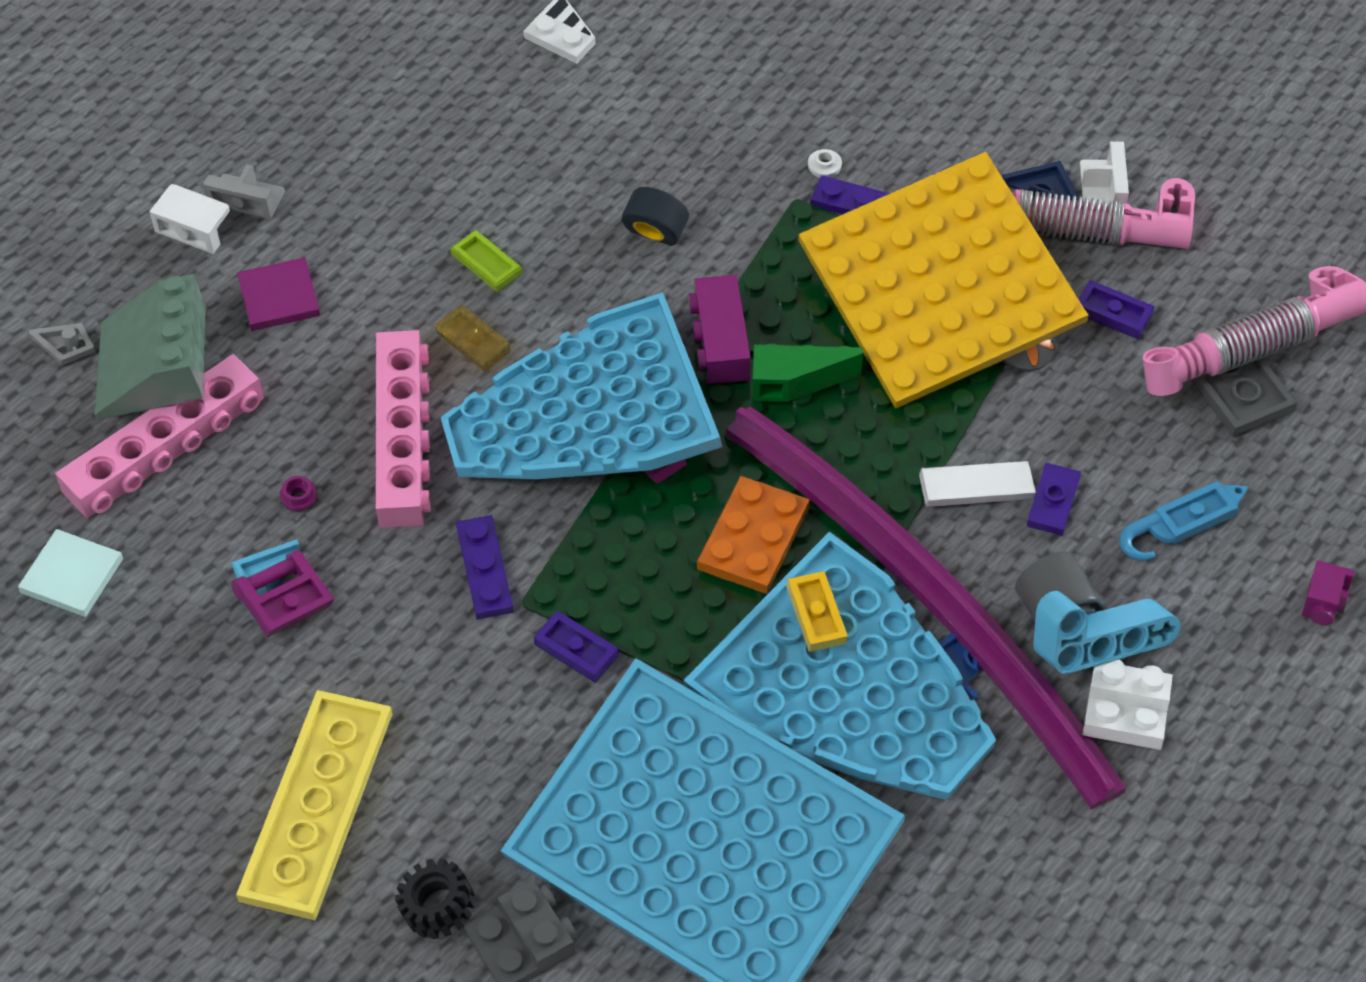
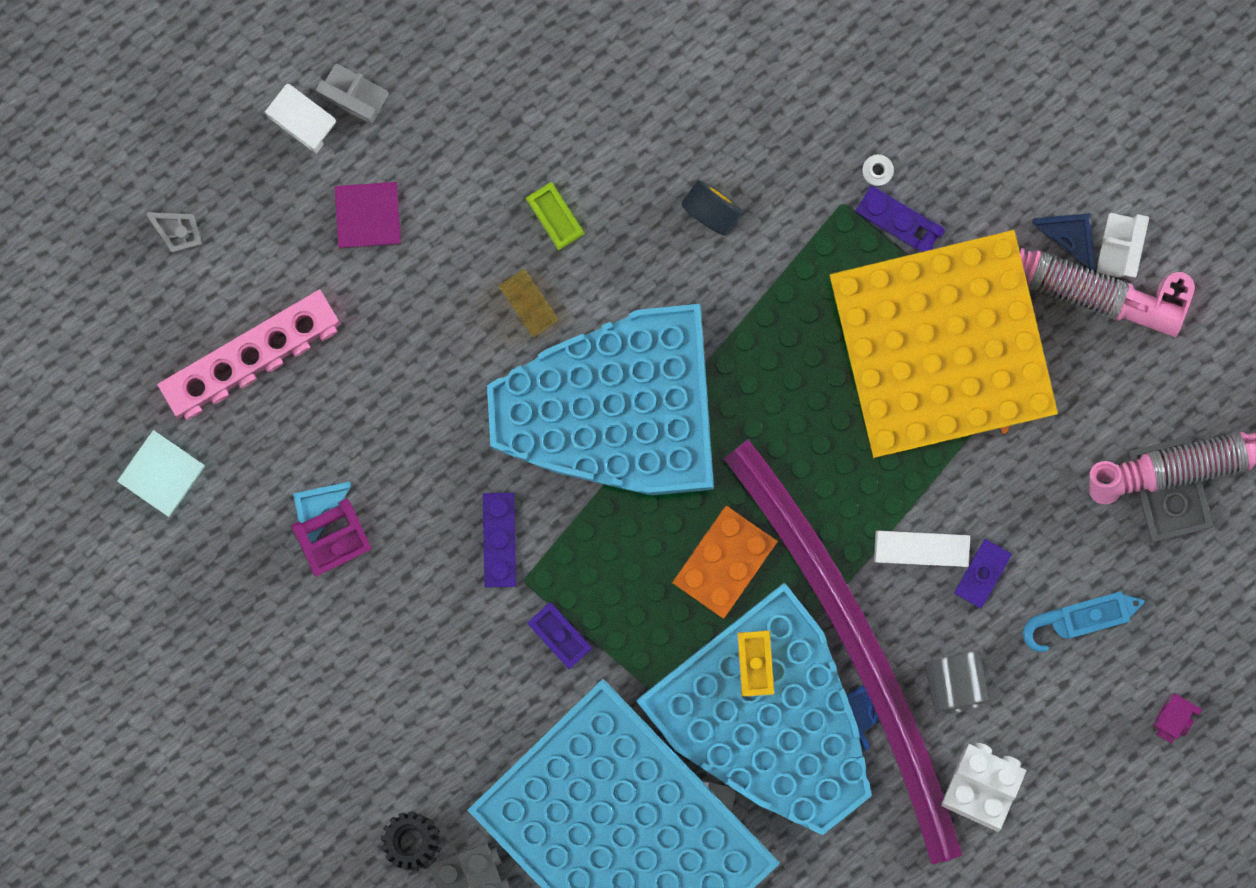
camera: 10 degrees right, 30 degrees up
sand green slope [94,274,206,420] -> none
light yellow plate [236,690,393,921] -> none
magenta plate [280,476,317,511] -> none
bright pink brick [376,330,431,528] -> none
magenta brick [688,274,750,384] -> none
green slope [752,344,863,402] -> none
medium azure beam [1033,591,1181,674] -> none
dark purple plate [1079,280,1155,340] -> none

